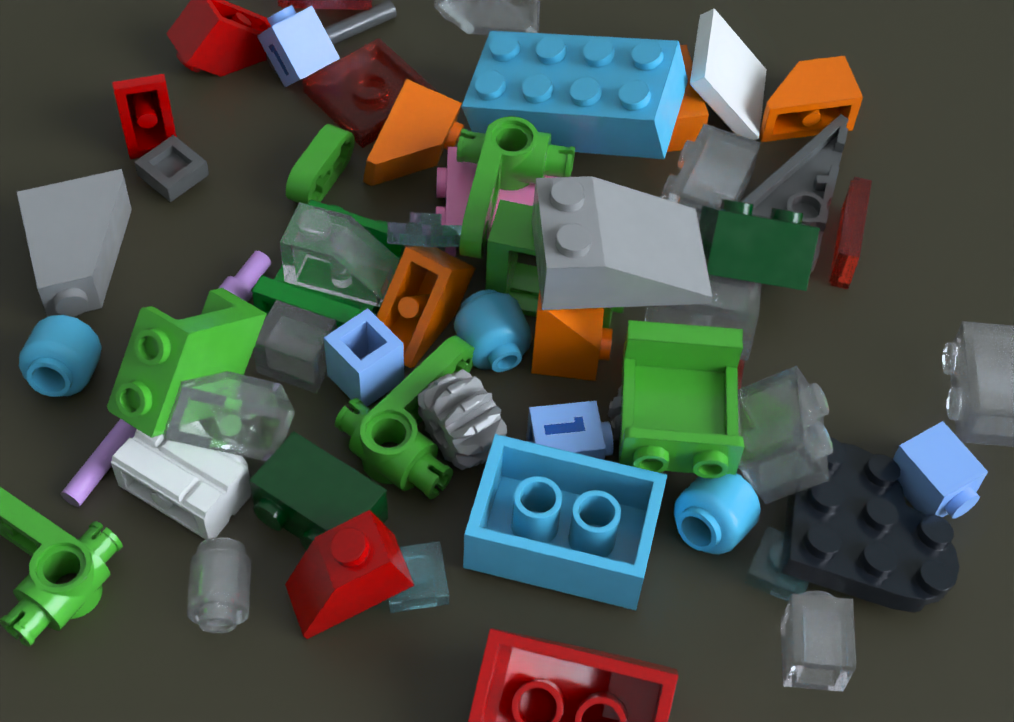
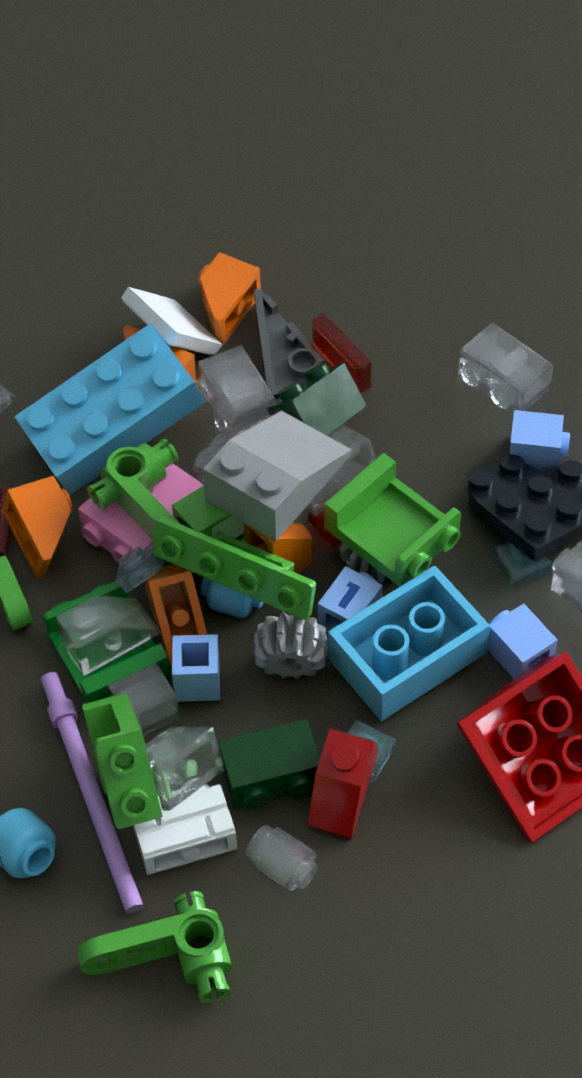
camera: 45 degrees left, 0 degrees up
bright green piece [335,335,475,499] -> none
medium azure head [673,473,761,555] -> none
clear brick [738,365,833,504] -> none
none -> bright green bracket [153,517,316,620]
none -> light blue brick [487,603,558,679]

